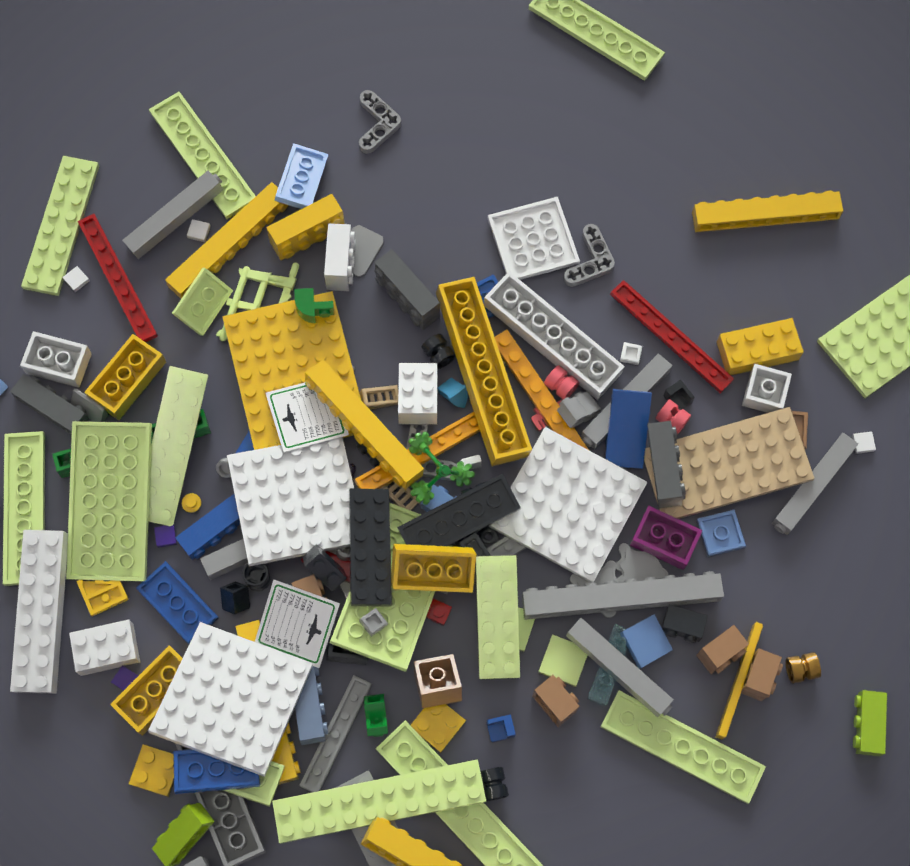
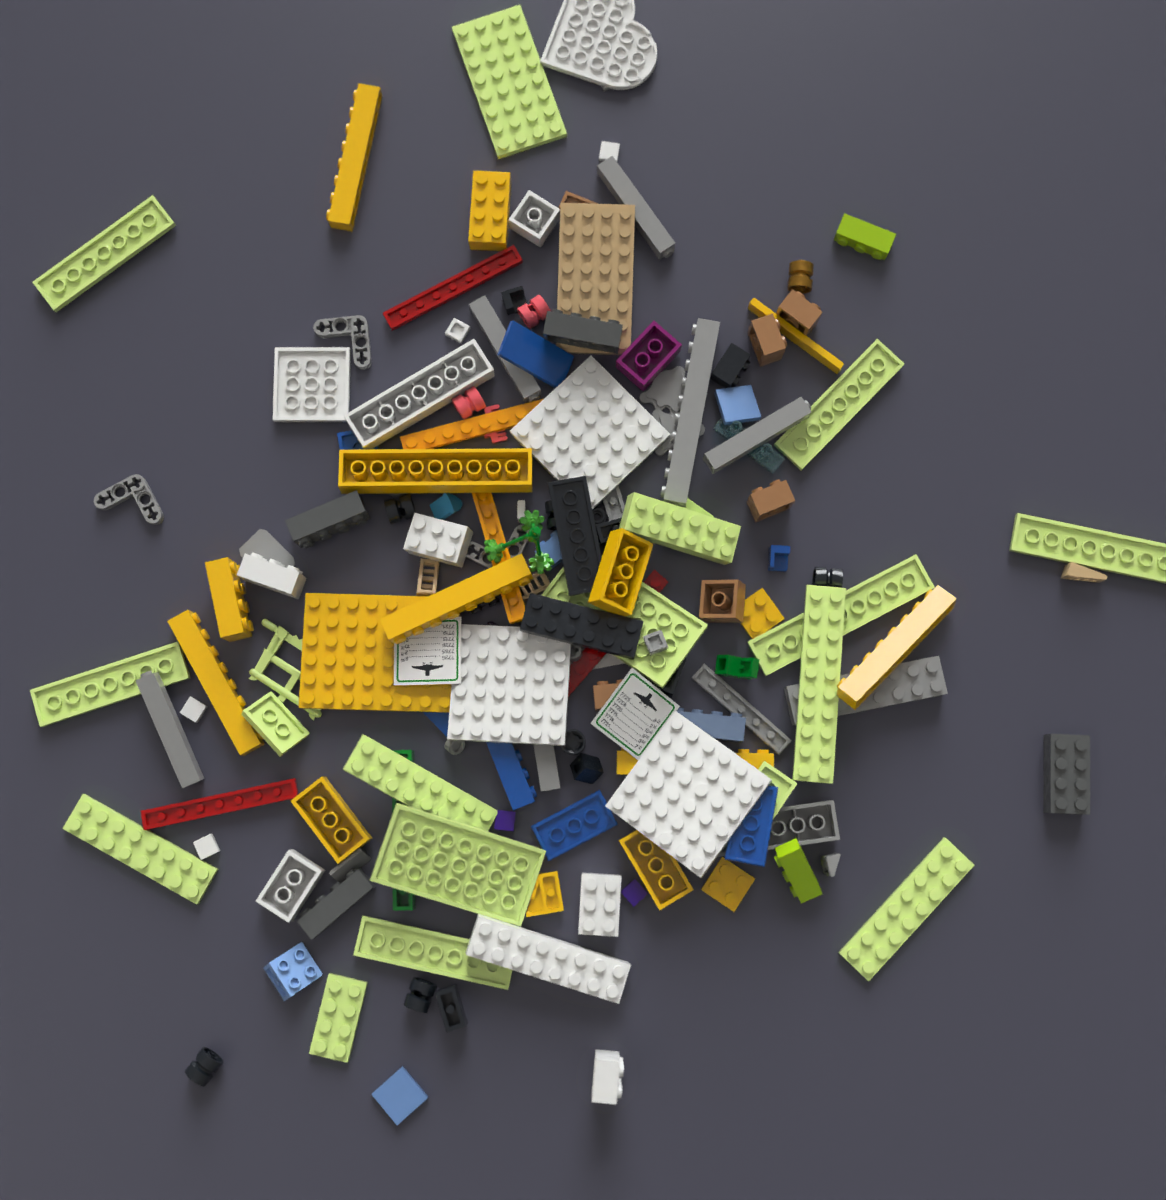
camera: 70 degrees left, 10 degrees up
yellow plate [182,493,201,513] -> none
light blue plate [274,143,328,209] -> none
green brick [294,288,334,323] -> none
black brick [302,544,347,592] -> none
yellowish green tile [538,634,587,687] -> none
light grey brick [557,392,602,428] -> none
medium blue tile [696,510,746,557] -> none

